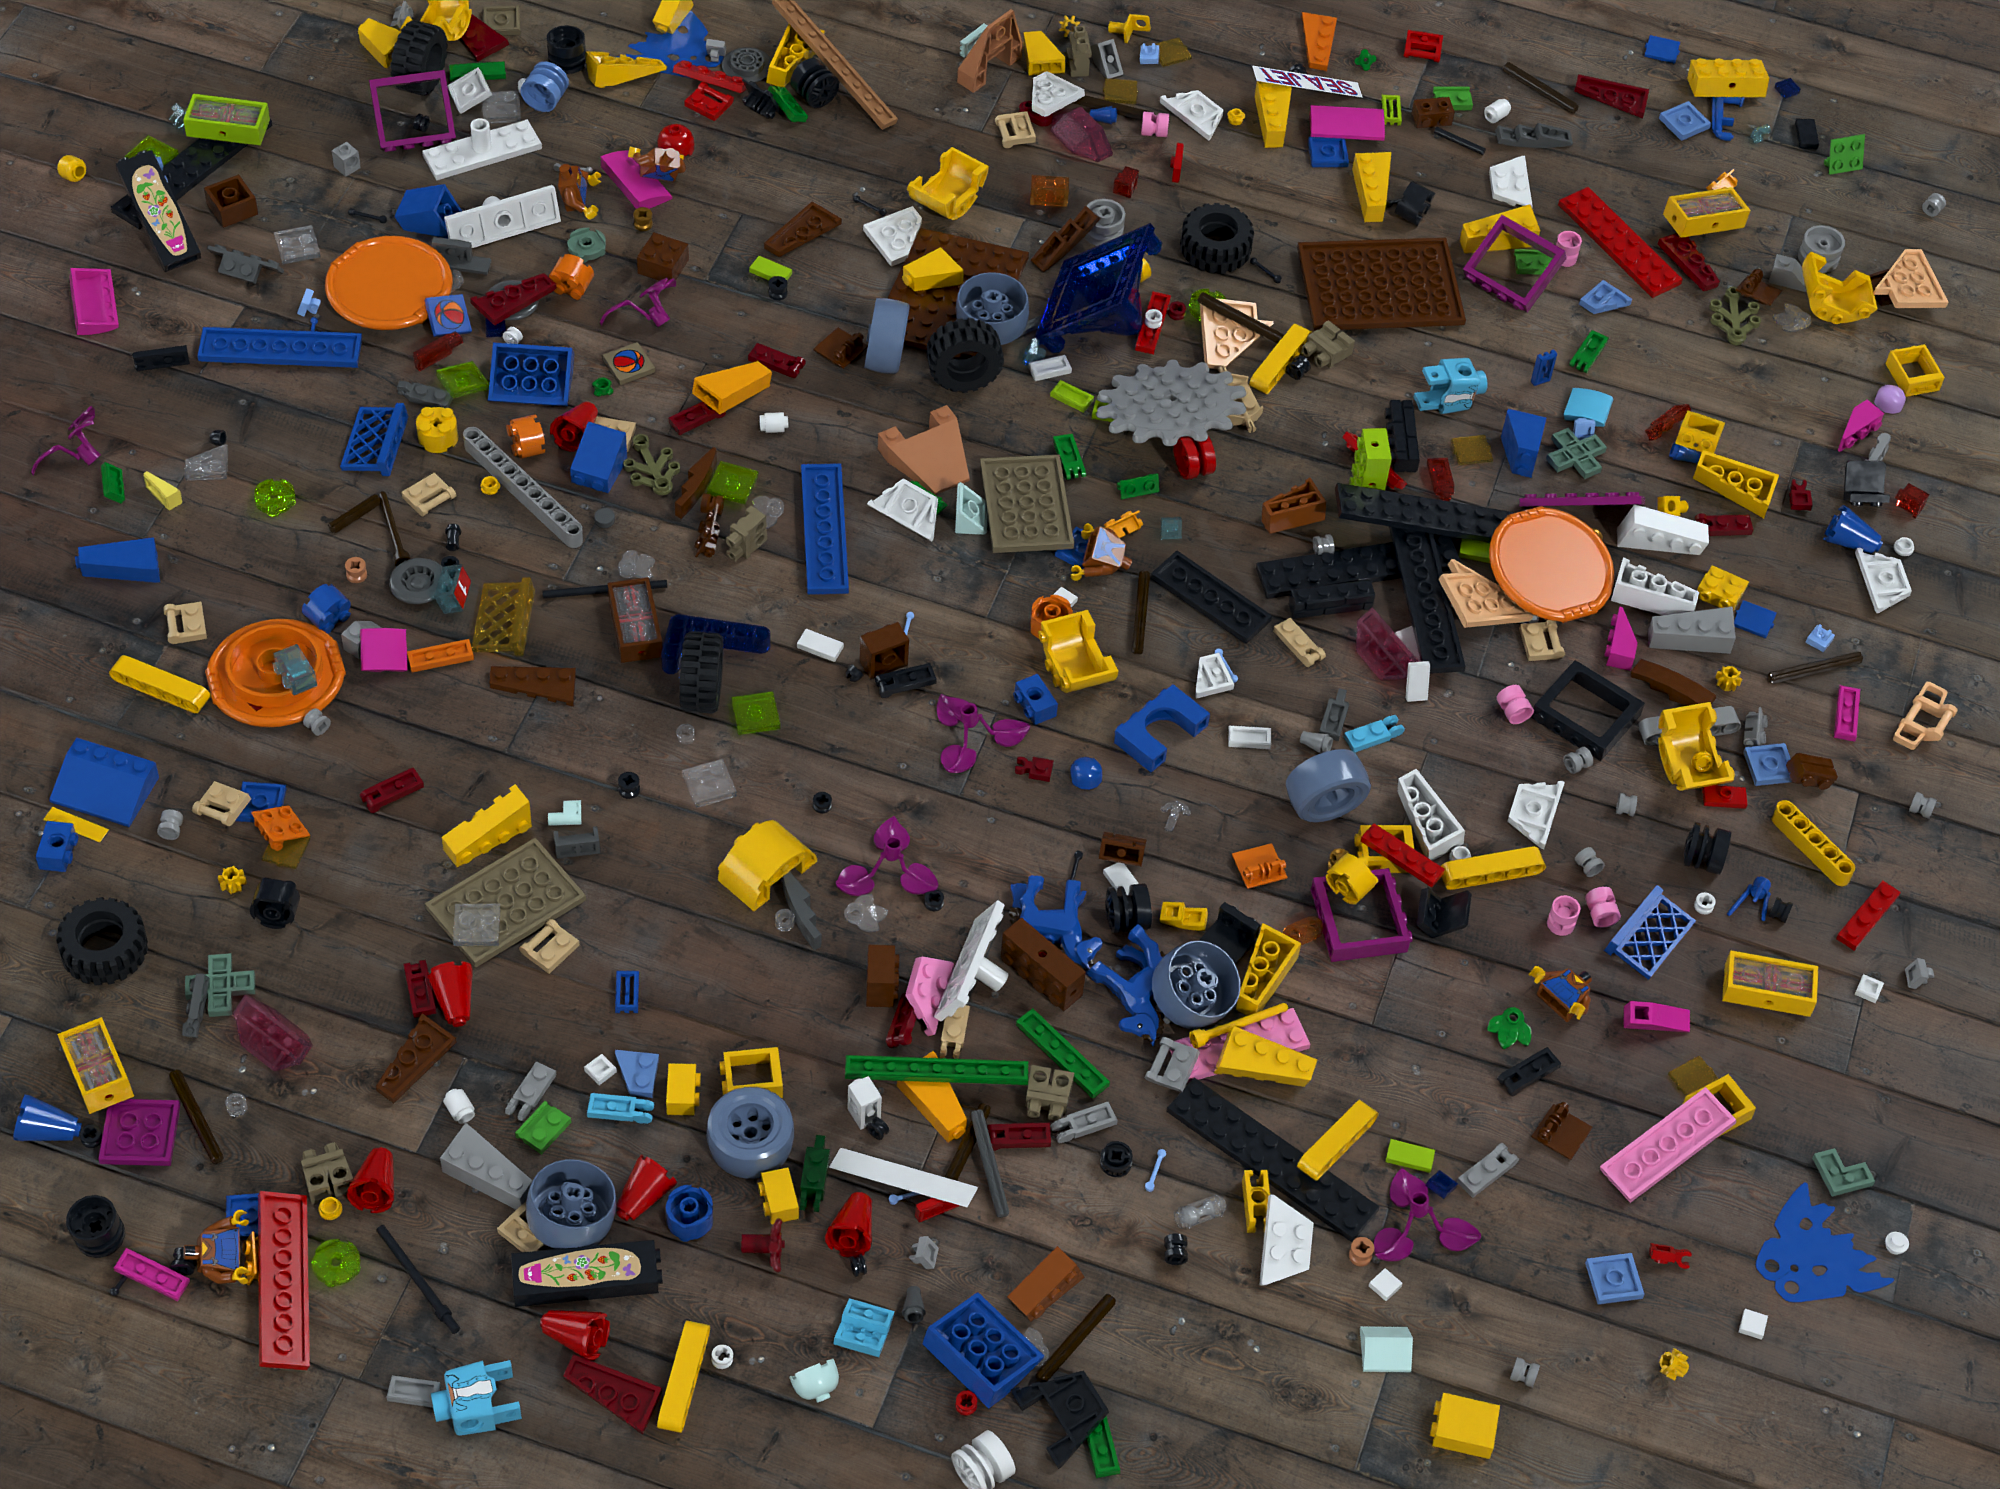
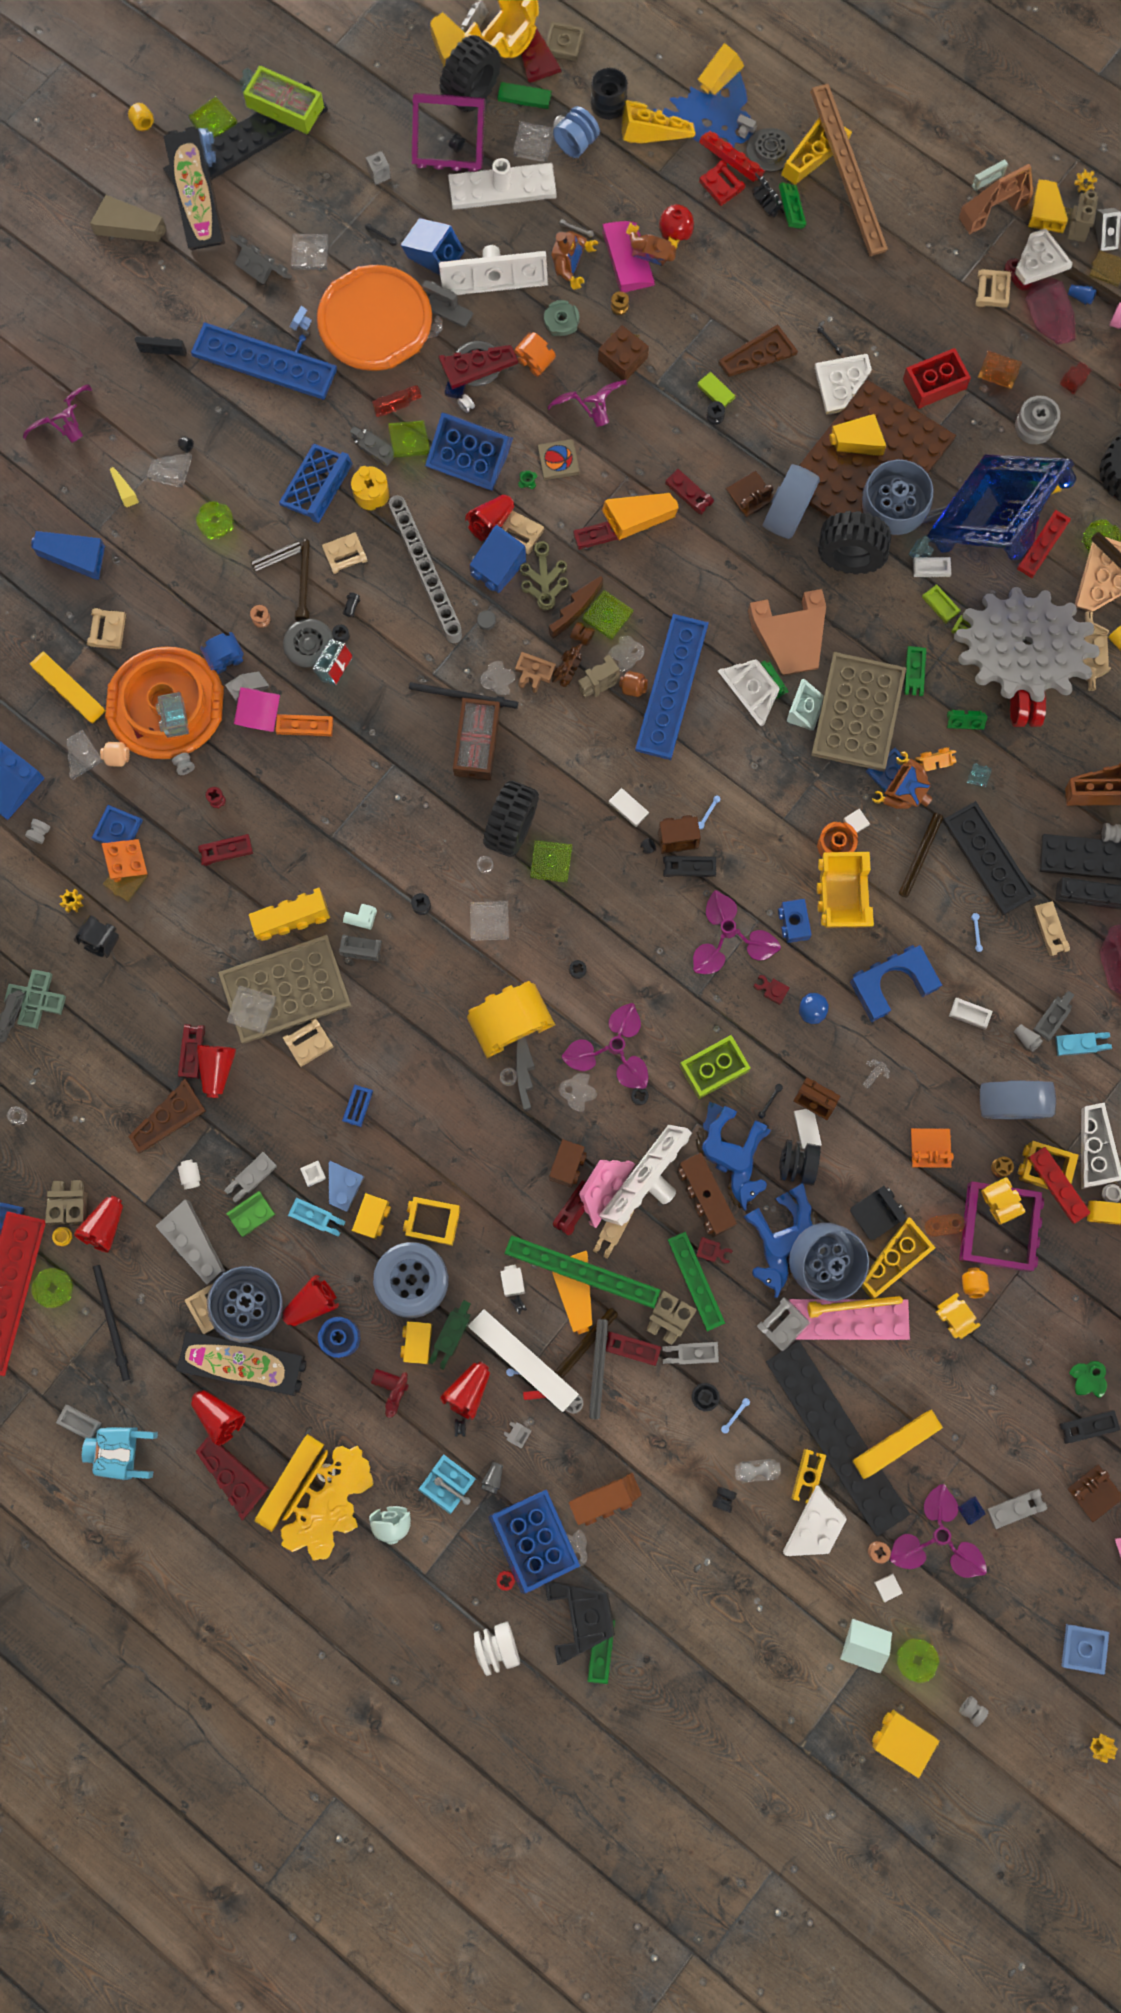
camera: 25 degrees right, 25 degrees up
dark pink slope [69,268,119,335] -> none
green plate [101,462,125,504] -> none
tan plate [192,781,251,826] -> none
reddish brown brick [204,174,258,228] -> none
clear pink wedge [233,994,313,1071] -> none
tile [424,294,472,337] -> none
white plate [447,67,492,114] -> none
clear yellow fence [472,577,535,656] -> none
yellow plate [480,476,500,495] -> none
reddish brown wing [489,666,576,707] -> none
orange brick [506,414,545,459] -> none
clear blue beam [661,614,771,674] -> none
white brick [759,412,788,433] -> none
black wheel [790,58,840,108] -> none
yellow cylinder [907,147,989,220] -> none
reddish brown slope [1031,206,1101,272] -> none
dark brown axle [1036,1294,1116,1383] -> none
white bush [1145,309,1163,328] -> none
yellow slope [1160,902,1208,931] -> none
dark red bush [1168,301,1186,320] -> none
white wing [1195,653,1234,699] -> none
yellow wedge [1214,1026,1317,1087] -> none
lime tile [1385,1139,1435,1173] -> none
black bracket [1417,887,1472,938] -> none
none -> clear wing [67,729,103,780]
none -> dark tan slope [90,195,166,242]
none -> light nougat head [100,742,130,767]
none -> dark red bush [206,787,226,808]
none -> yellow plant [281,1446,373,1560]
none -> light grey hinge [434,1477,471,1505]
none -> medium nougat plate [515,652,556,693]
none -> light grey wheel [565,1395,583,1413]
none -> dark orange head [619,671,648,697]
none -> lime brick [679,1035,751,1100]
none -> dark red plate [696,1237,733,1264]
none -> clear neon green plate [897,1638,939,1683]
none -> red brick [903,348,971,409]
none -> yellow brick [936,1293,981,1339]
none -> light orange head [962,1267,989,1298]

